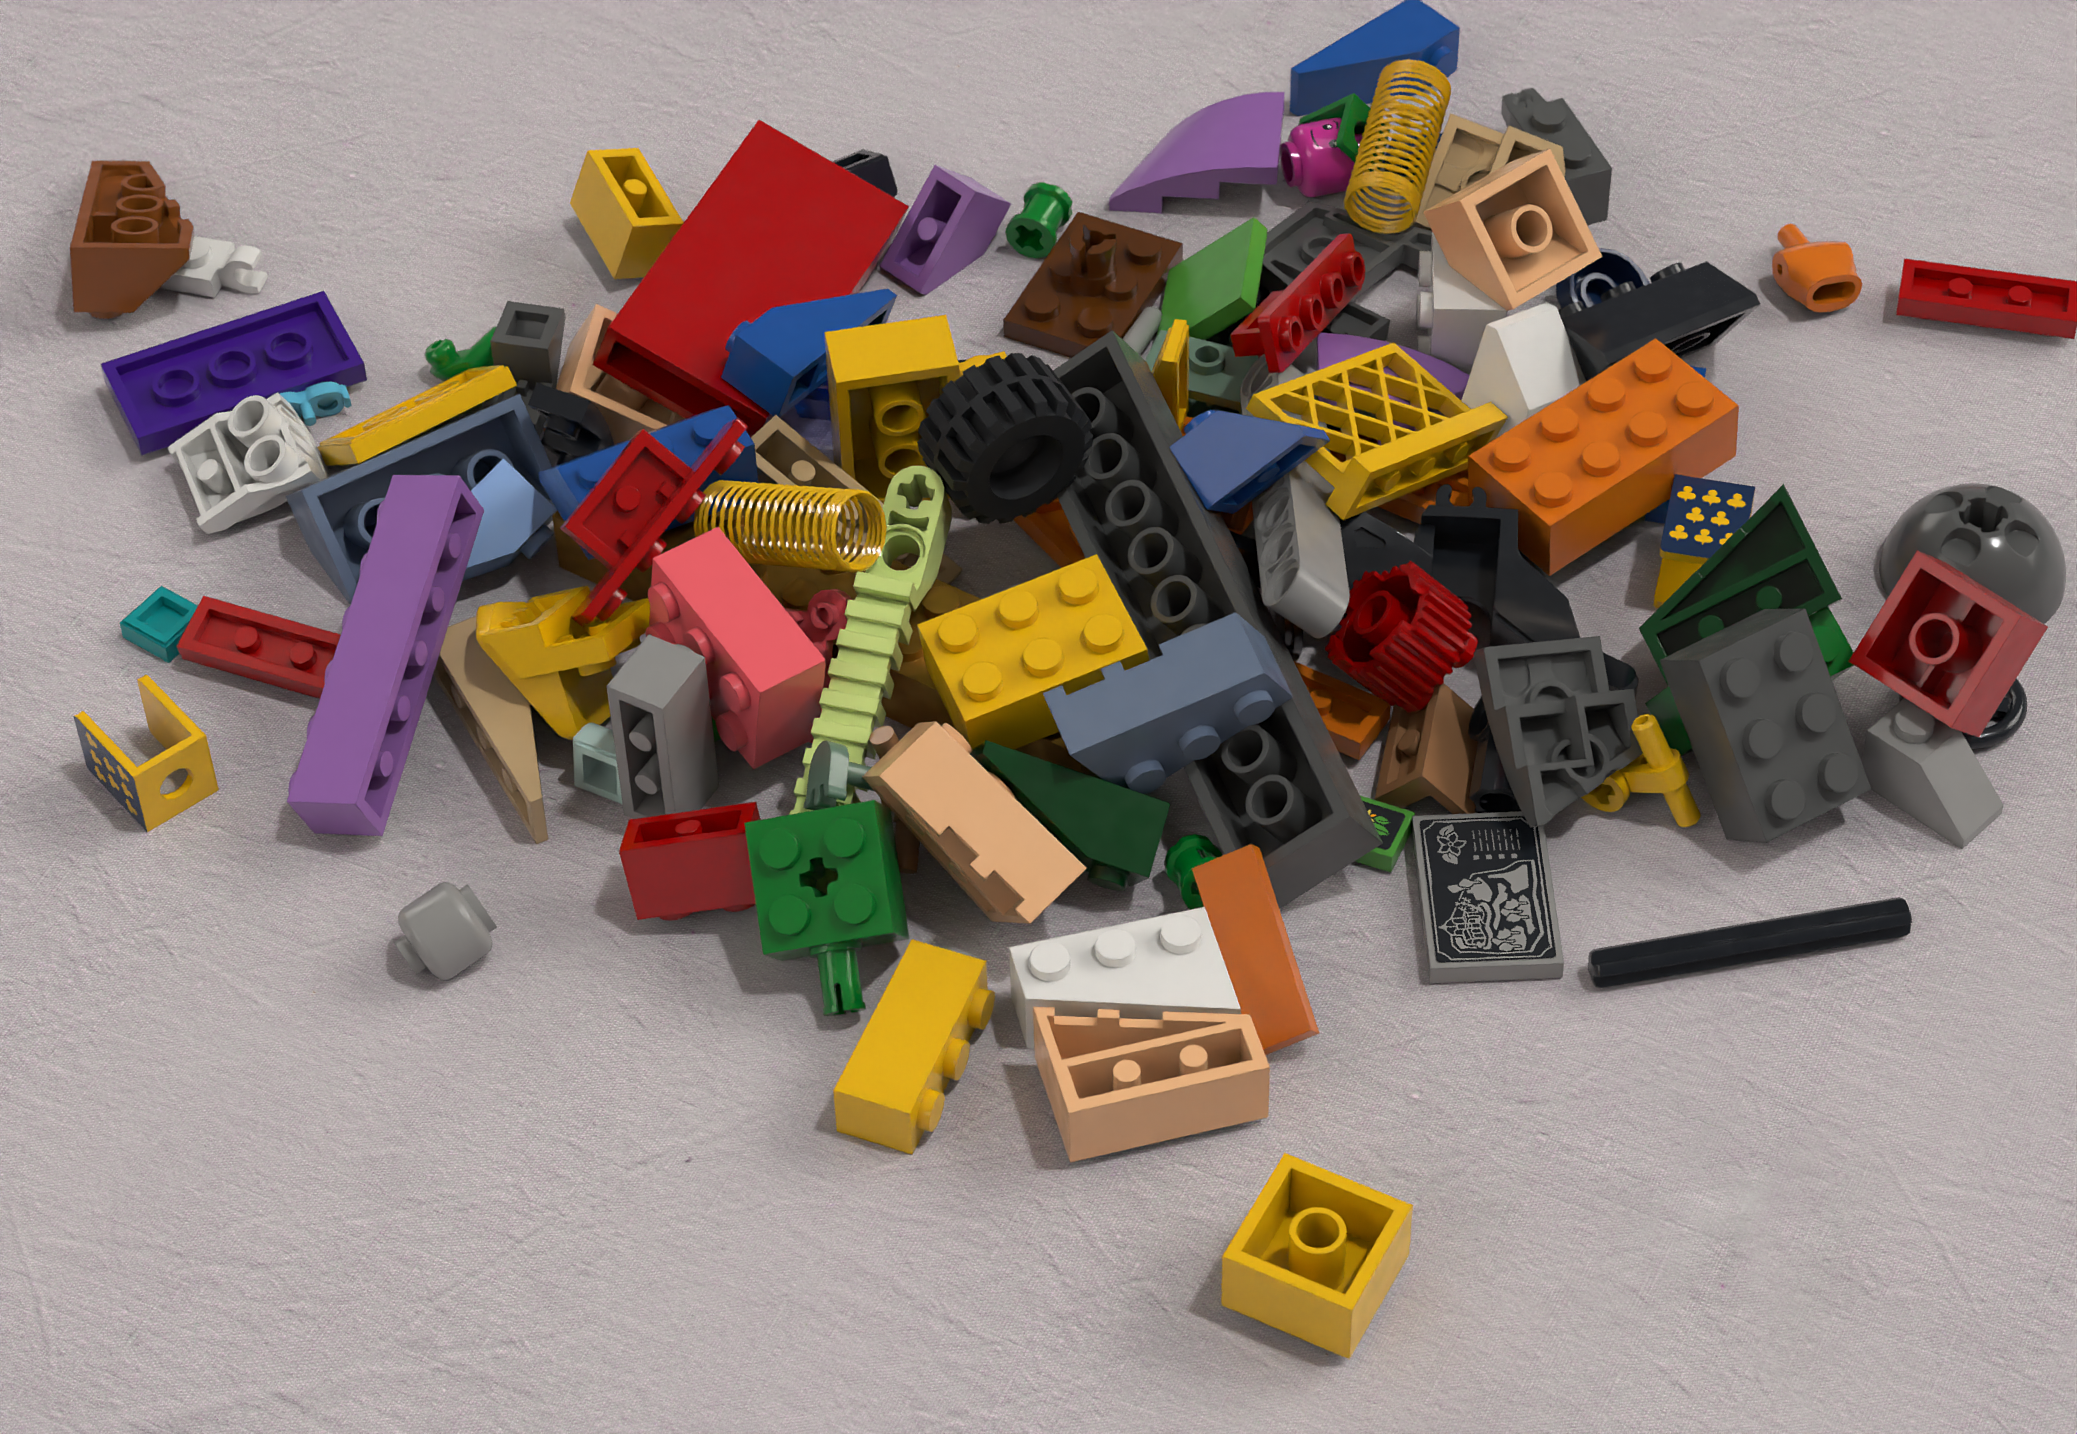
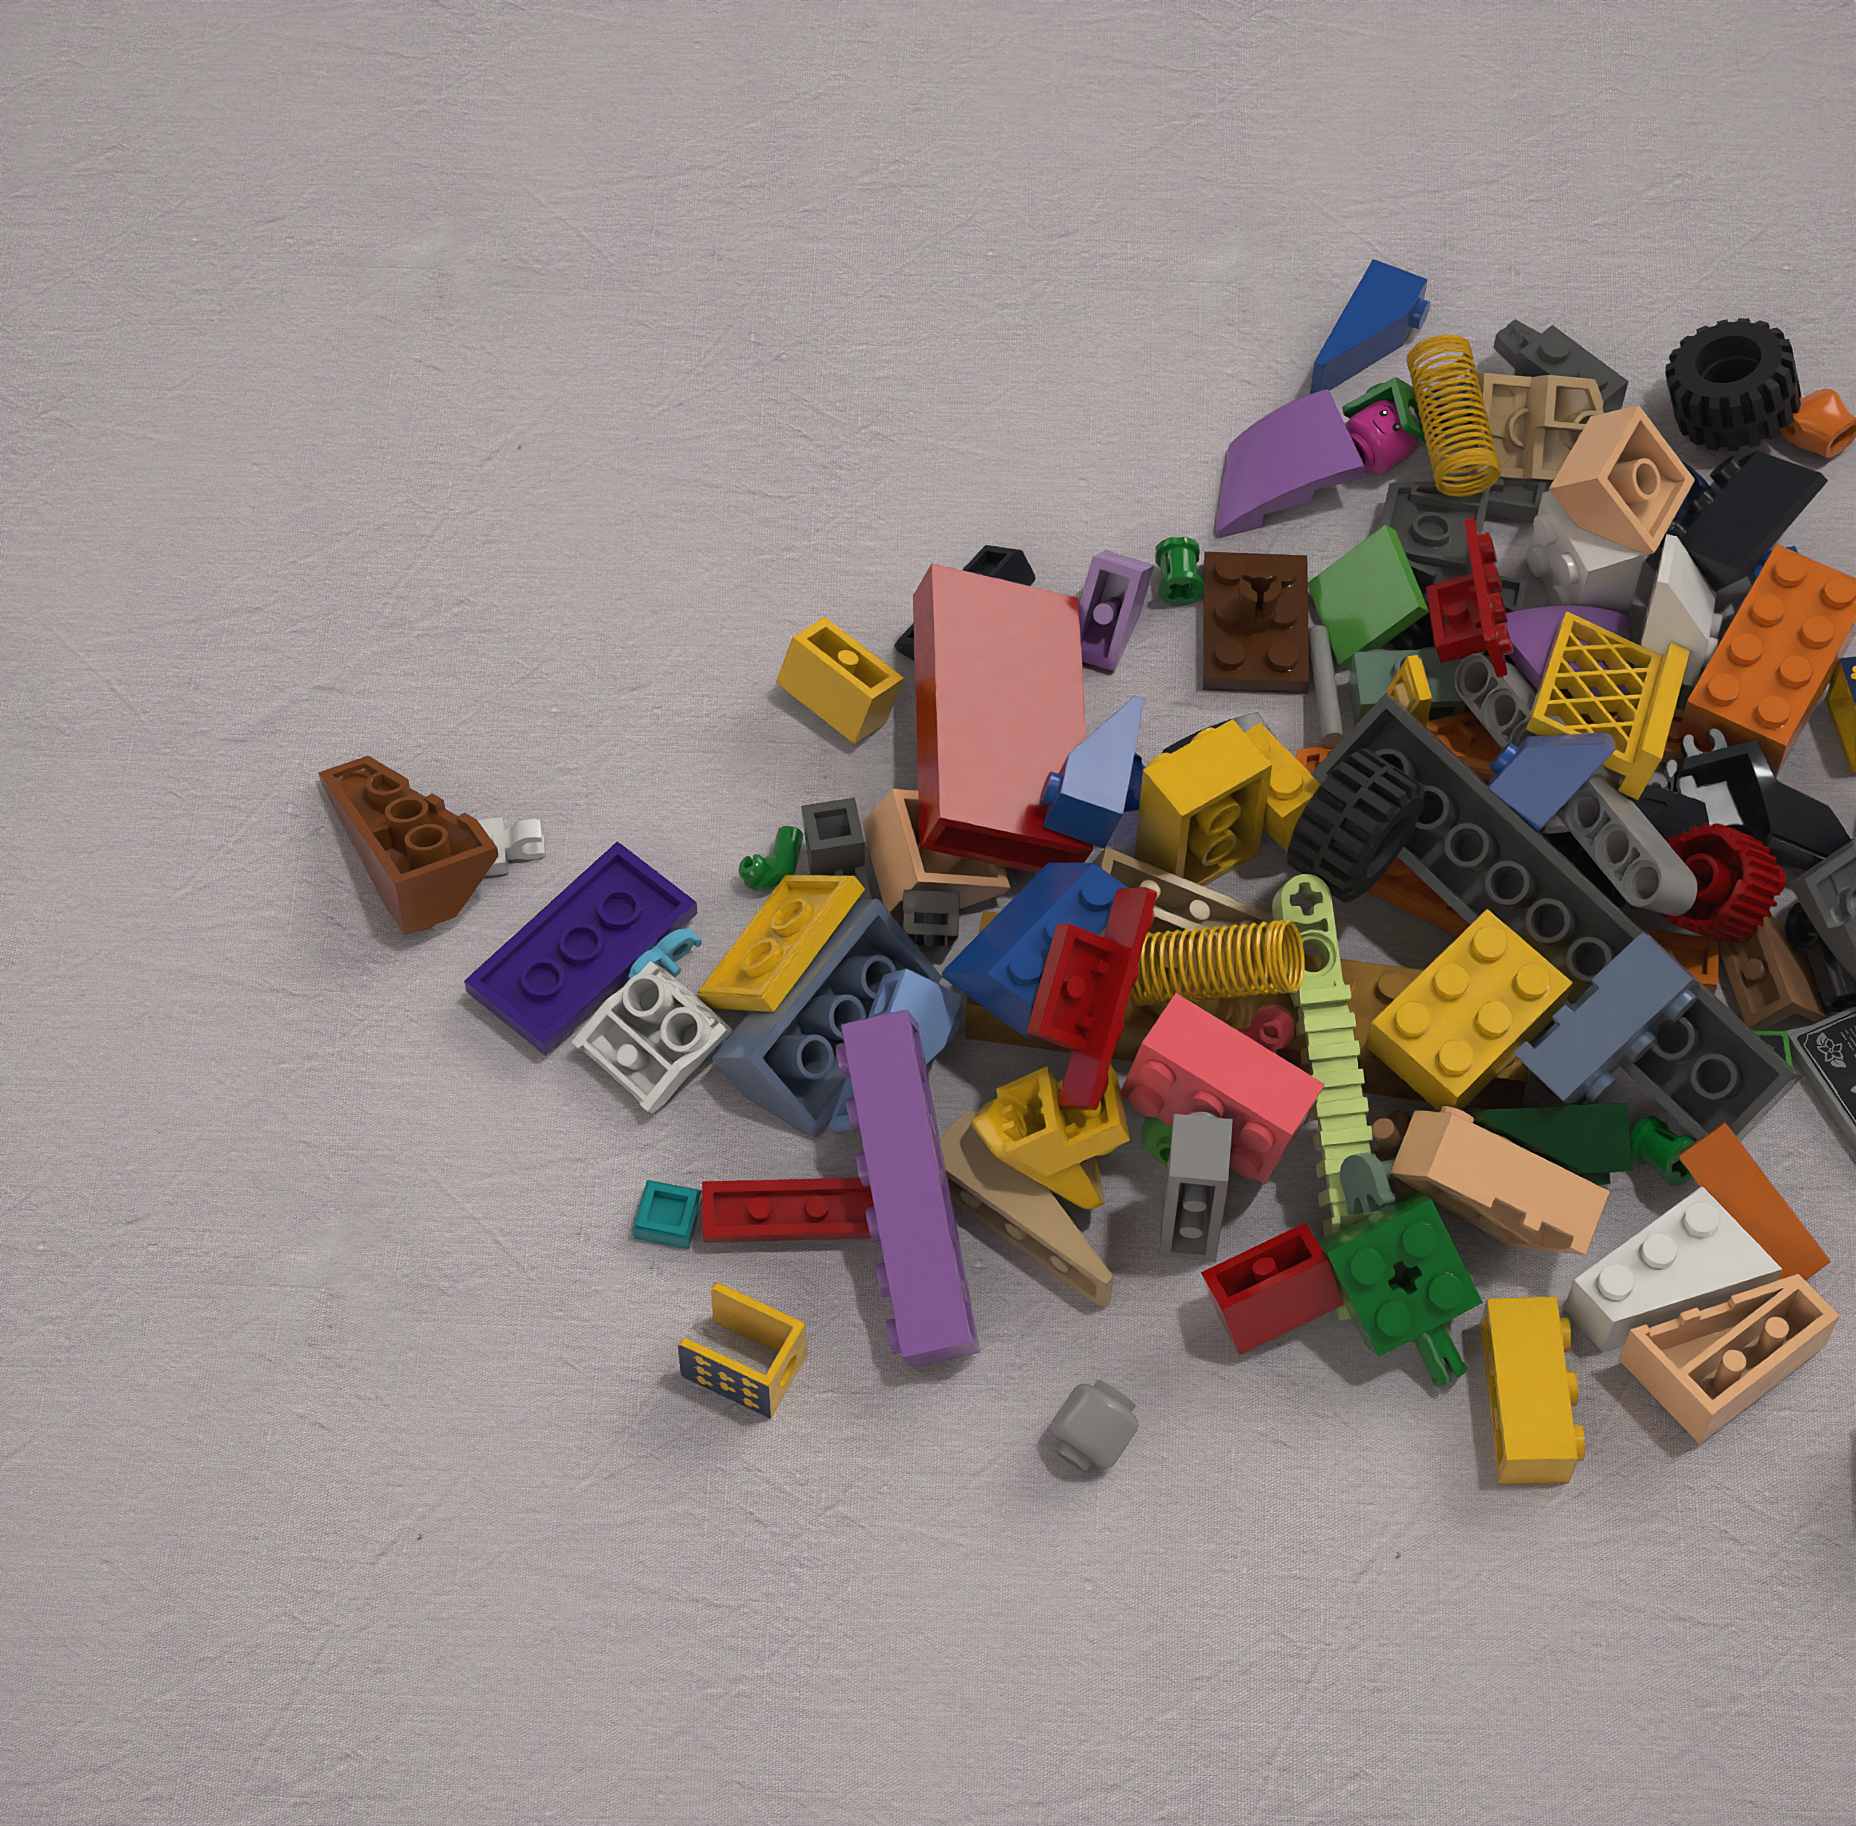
camera: 25 degrees left, 10 degrees up
light aqua brick [573,723,622,804] -> none
none -> black tyre [1665,318,1802,451]

